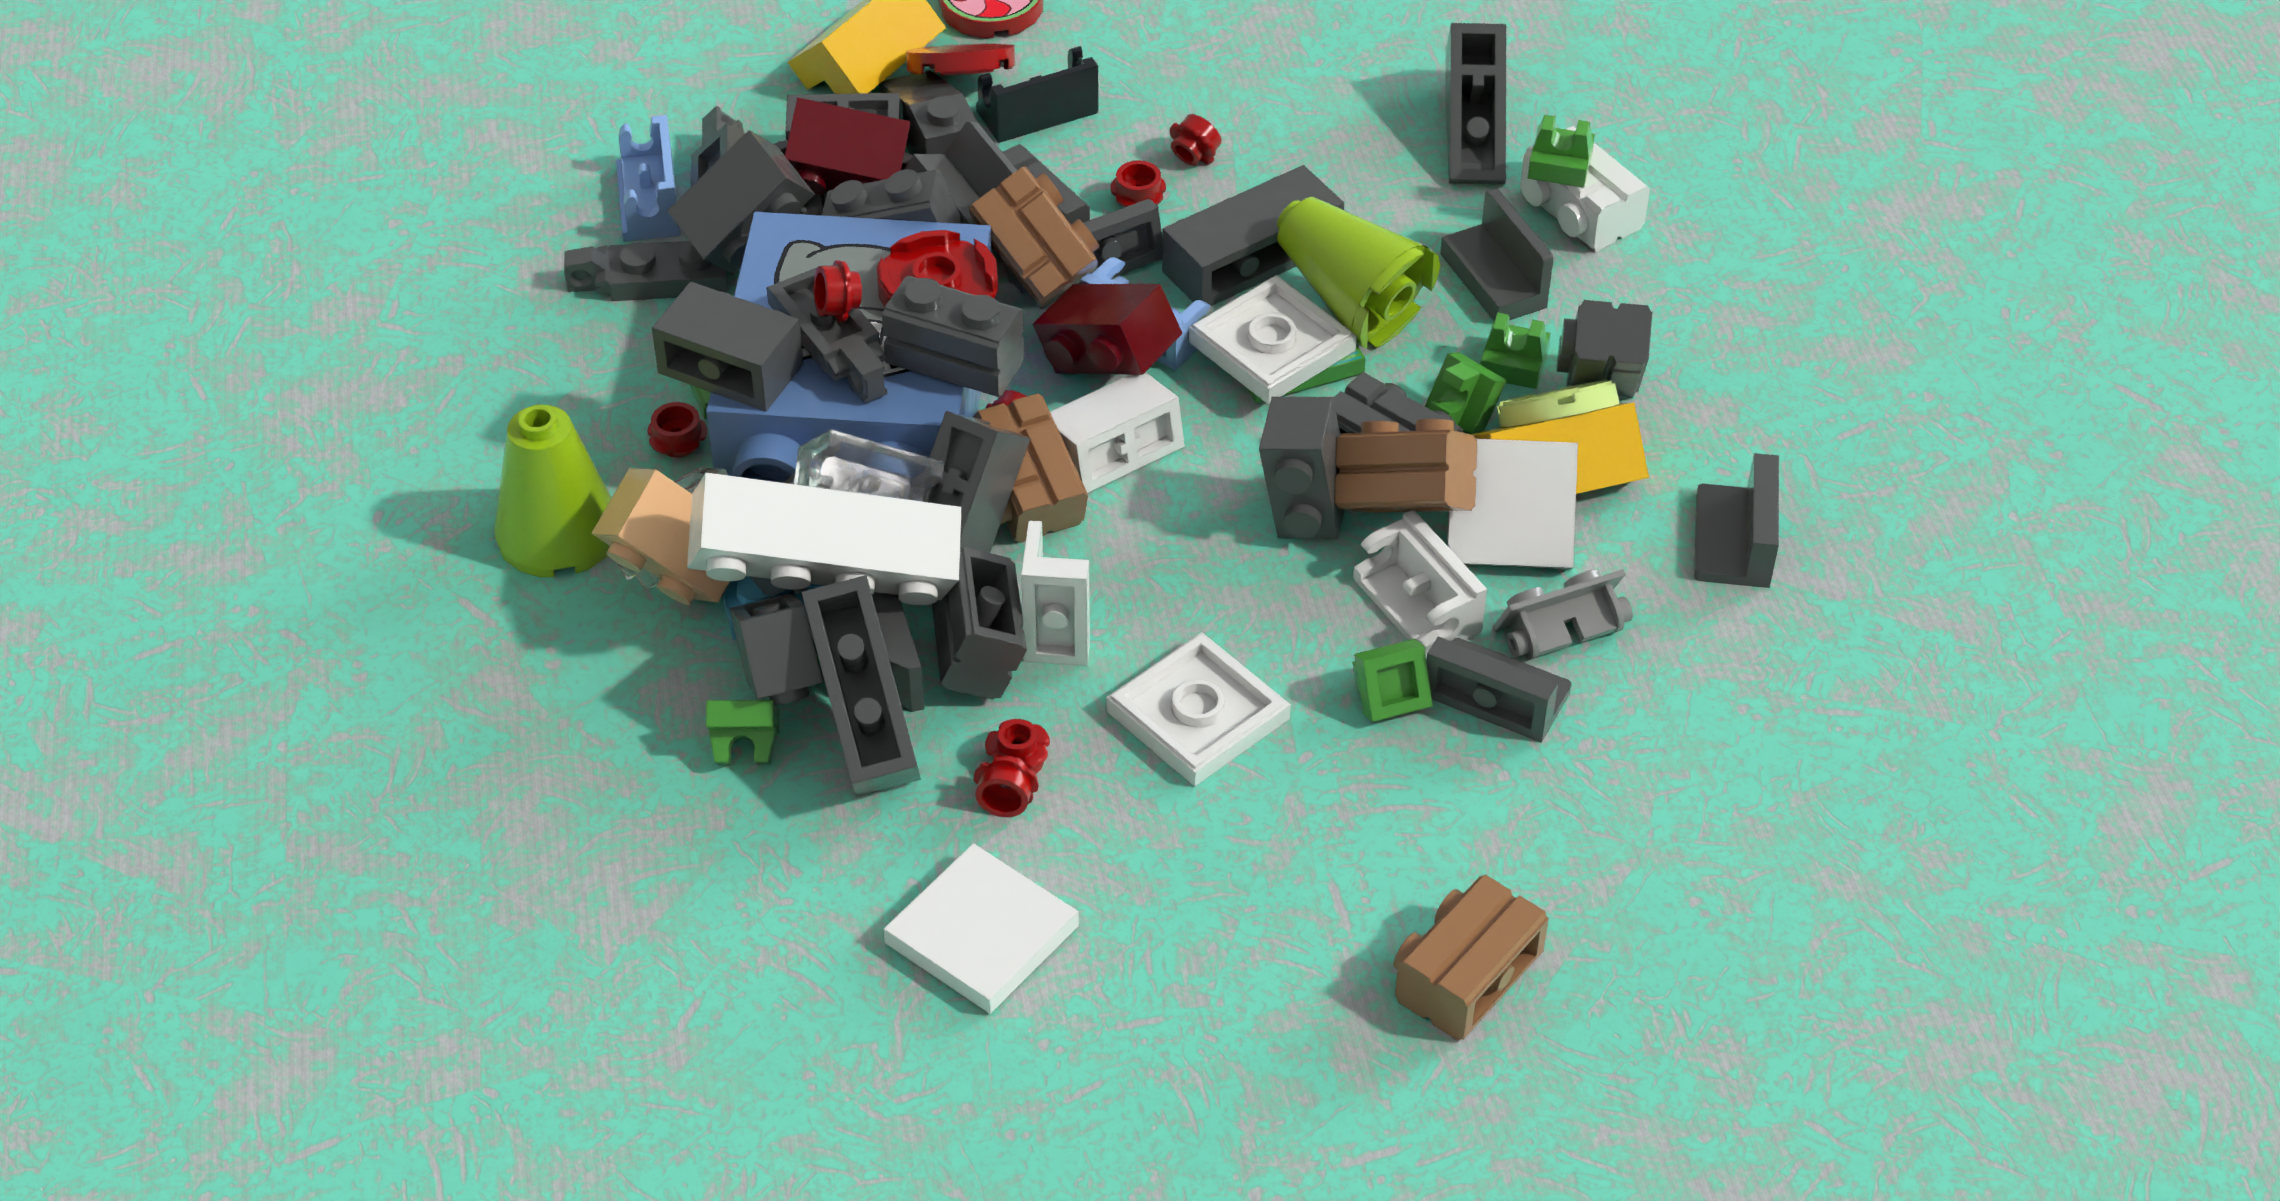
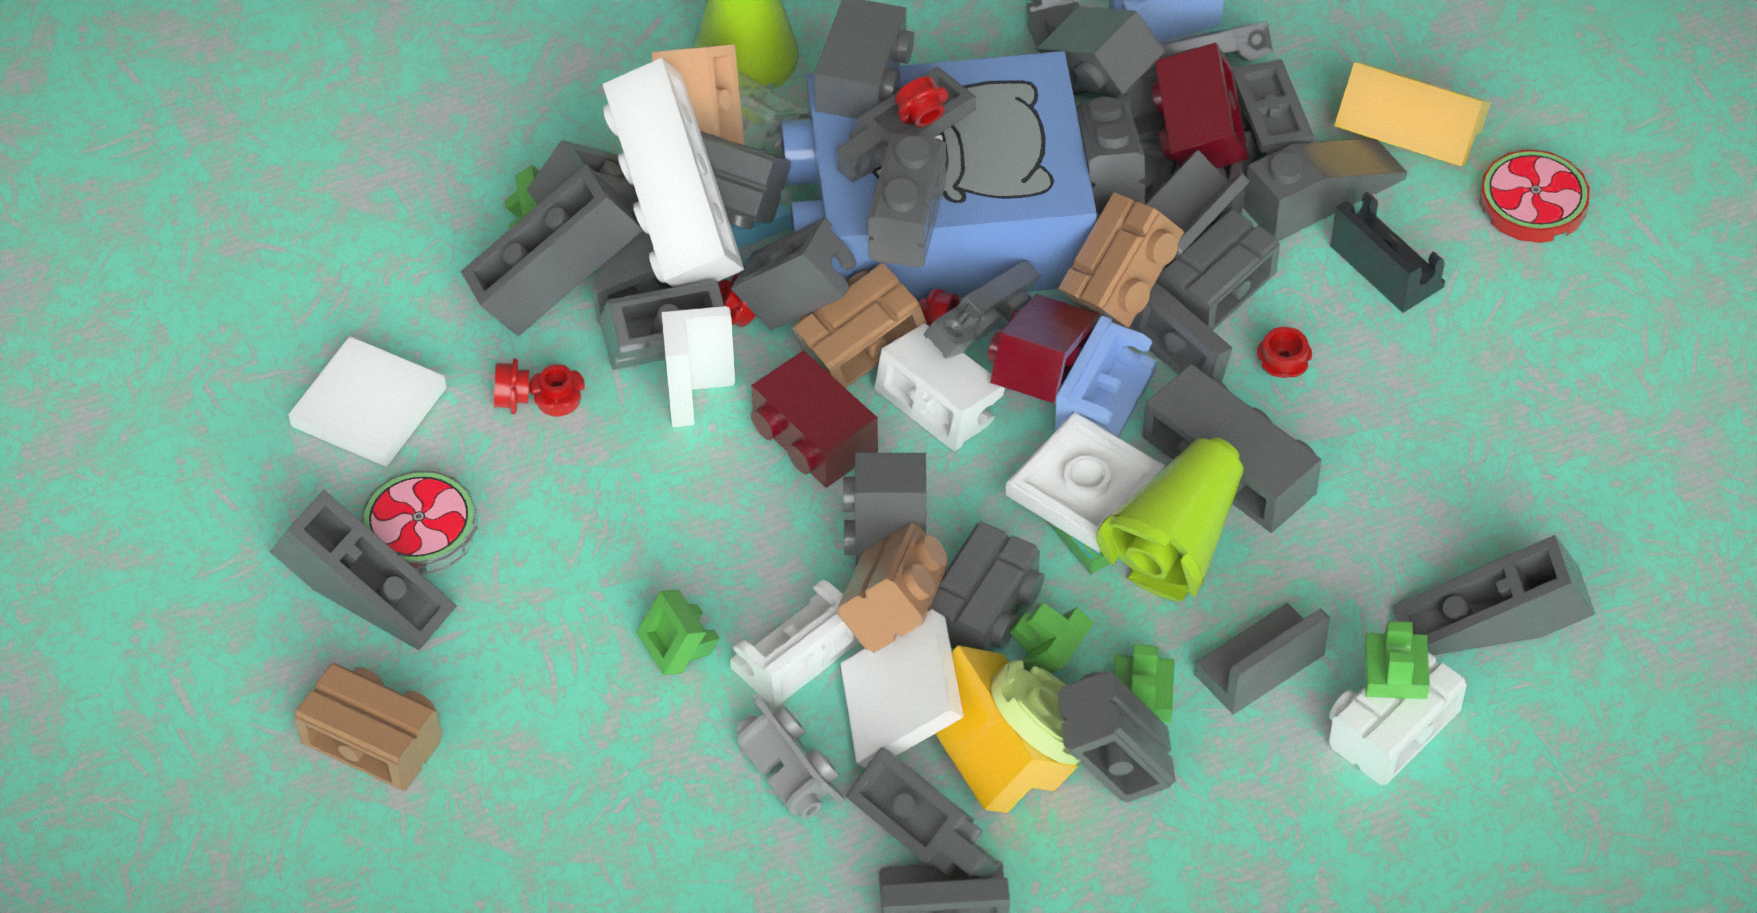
camera: 80 degrees right, 5 degrees up
clear hinge [794,429,944,502] -> none
red tile [877,230,998,306] -> none
red tile [906,44,1015,75] -> none
white tile [1106,632,1291,787] -> none
red plate [1169,114,1222,166] -> none
dark grey panel [1426,636,1571,743] -> none
none -> dark grey slope [269,490,457,650]
none -> tile [361,471,478,574]
none -> dark red brick [751,350,878,488]
none -> dark grey hinge [846,747,1001,879]
none -> dark grey hinge [923,261,1041,359]

